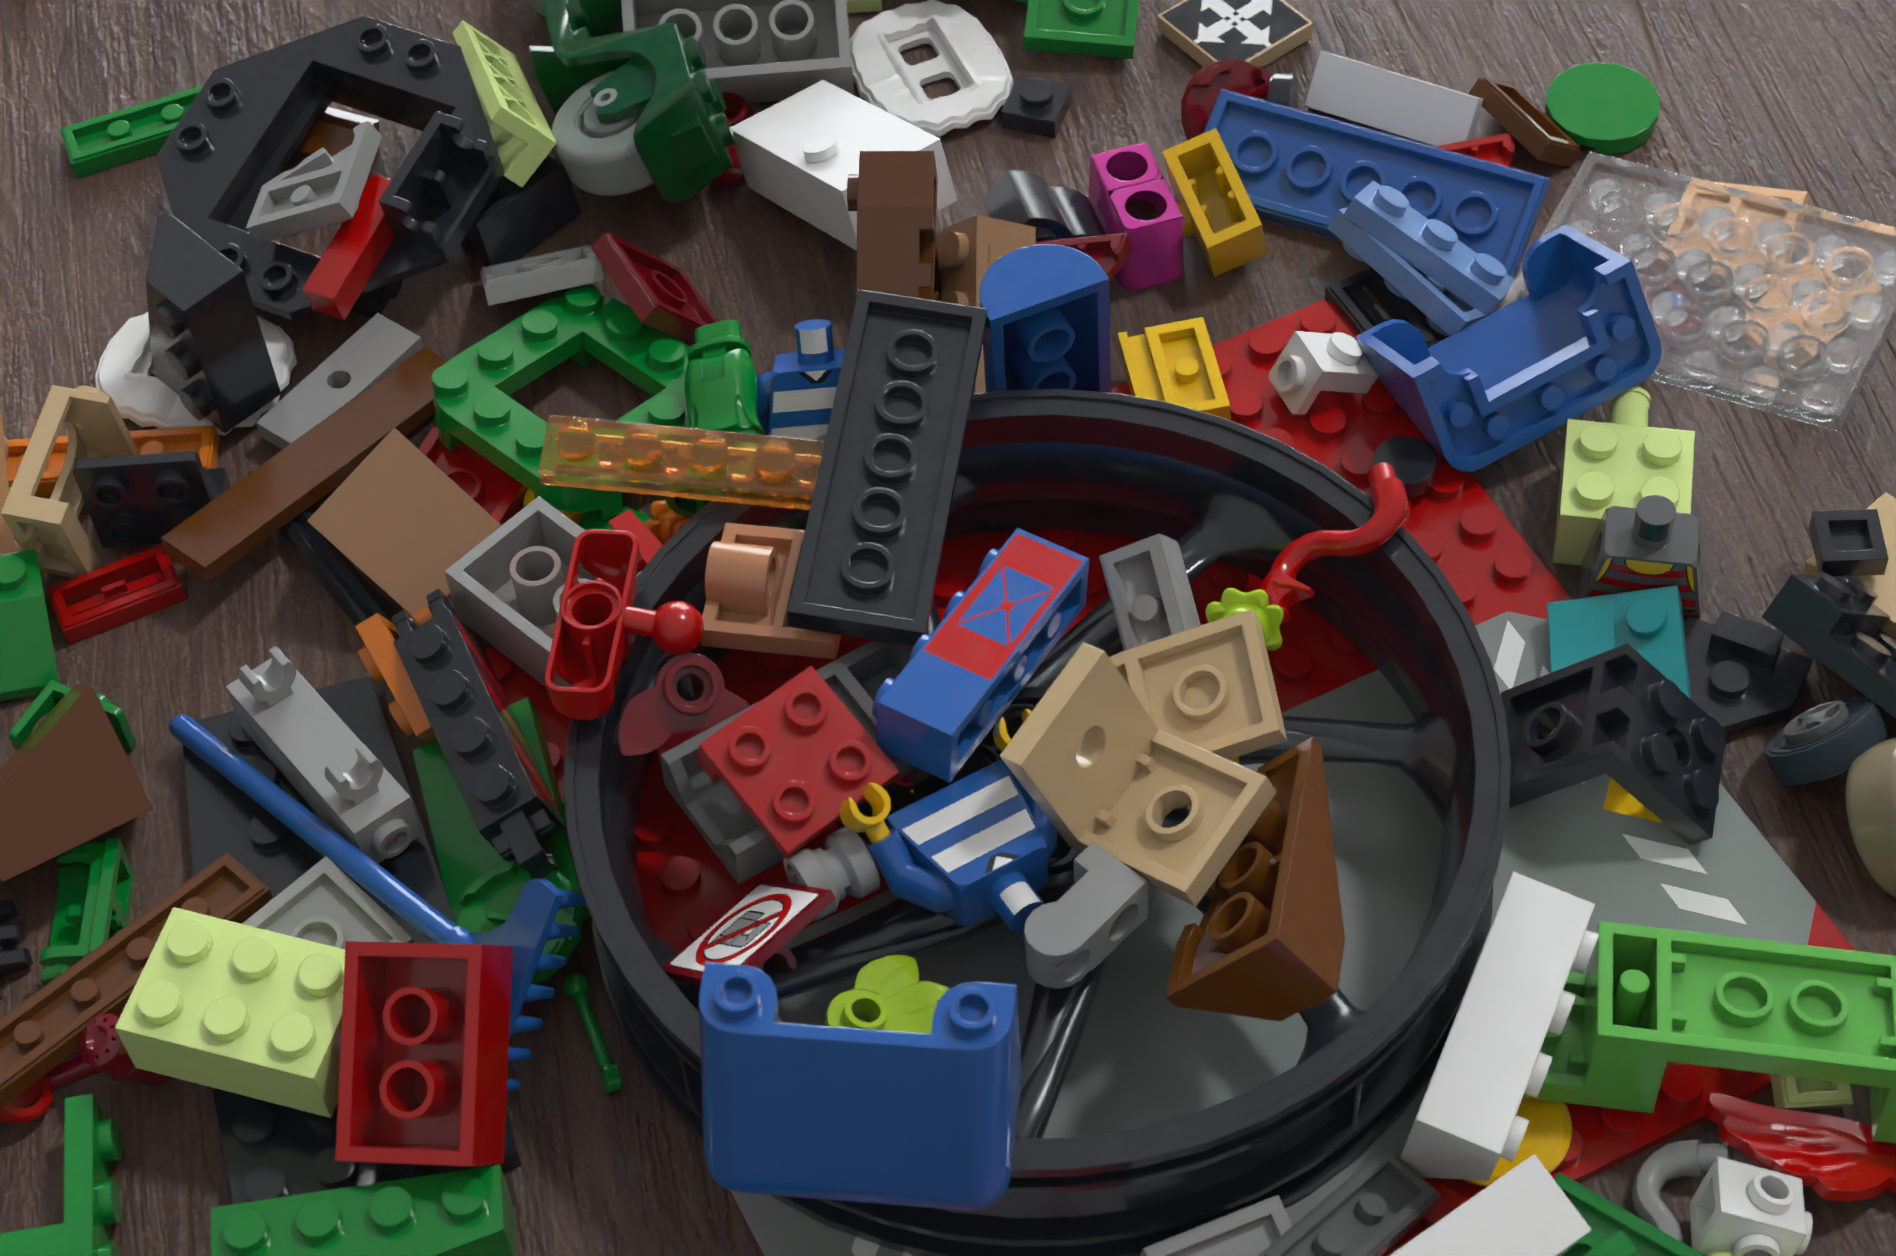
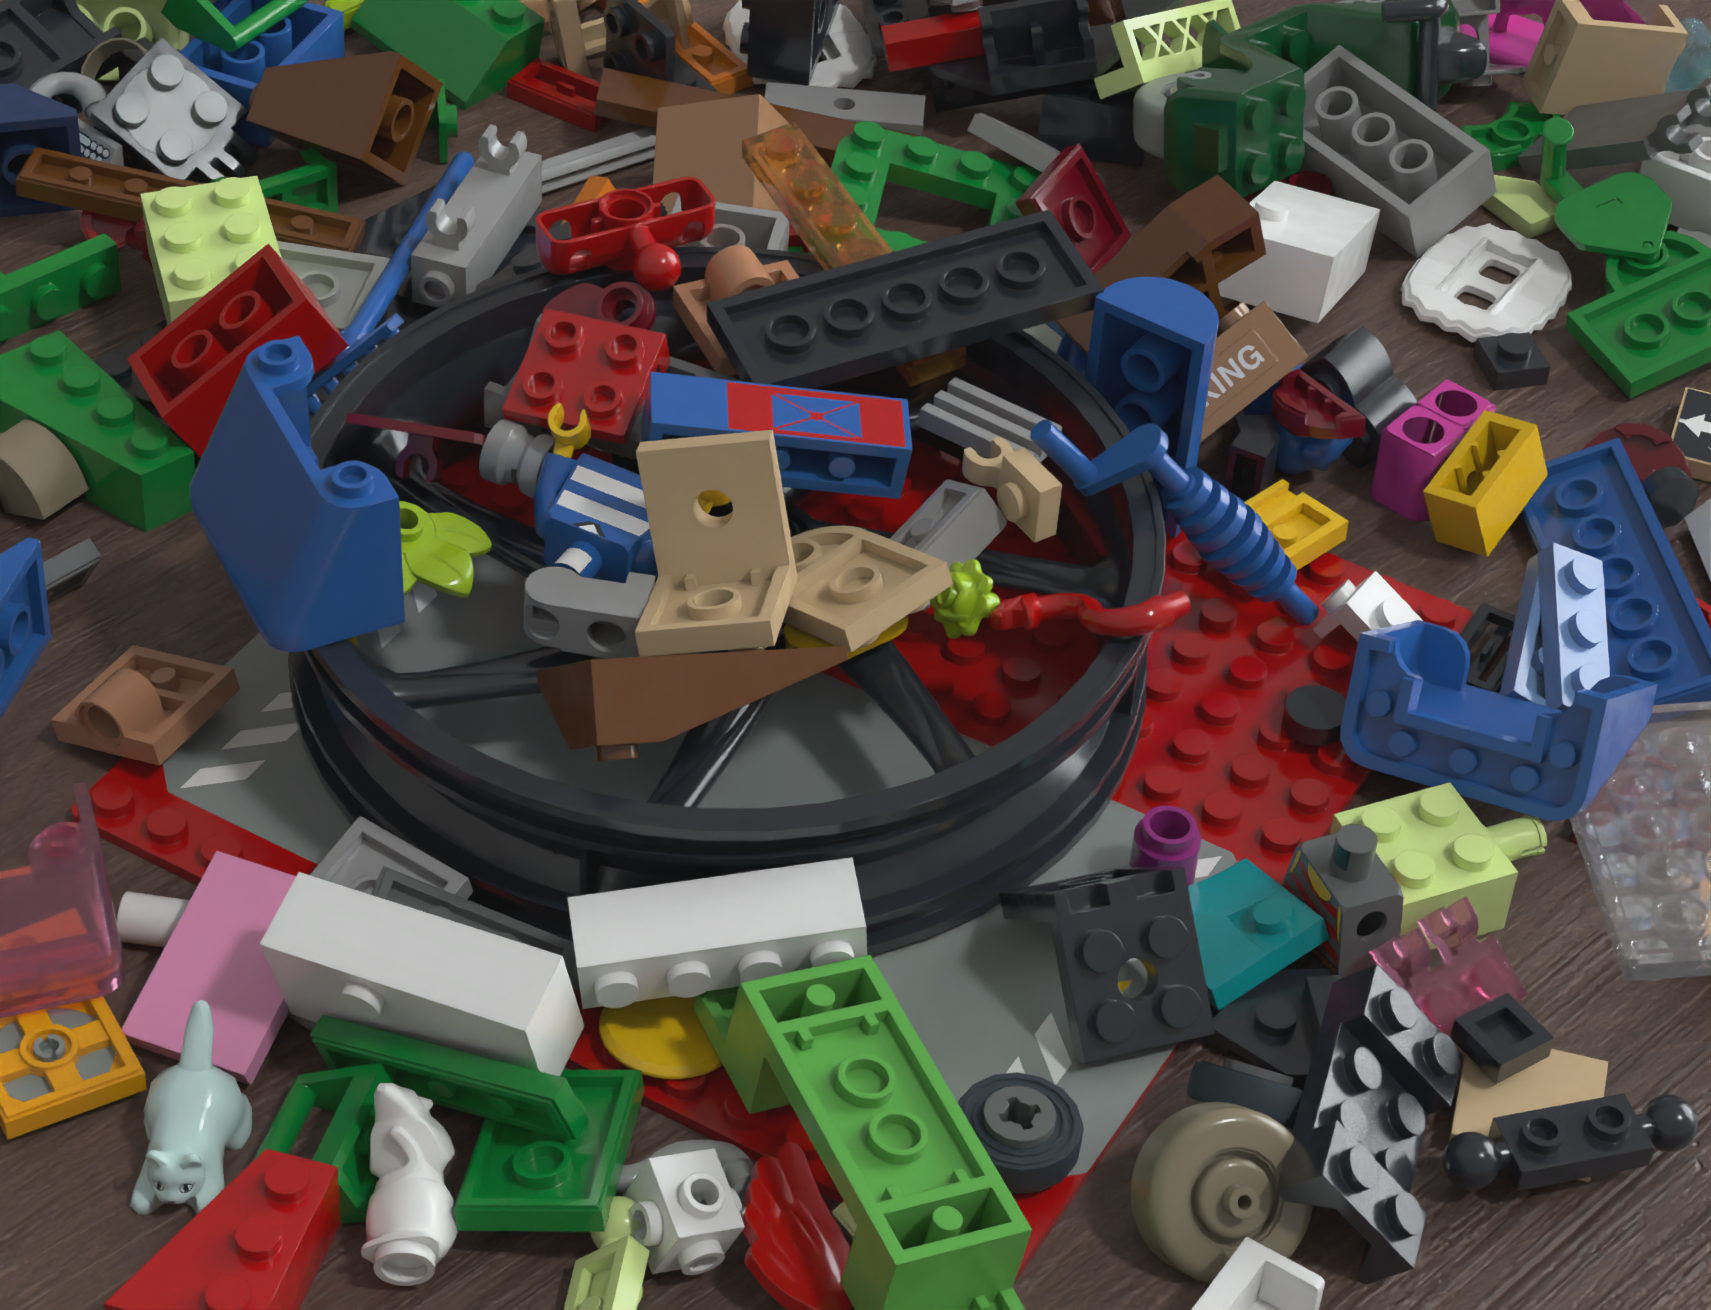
camera: 50 degrees right, 10 degrees down
none -> light grey axle [542,127,657,195]
none -> light grey tile [919,377,1062,463]
none -> black wheel [958,1072,1084,1194]
none -> tan plate [962,437,1062,543]
none -> blue piece [1030,420,1319,625]
none -> magenta brick [1129,805,1202,886]
none -> clear pink plate [1369,896,1528,1043]

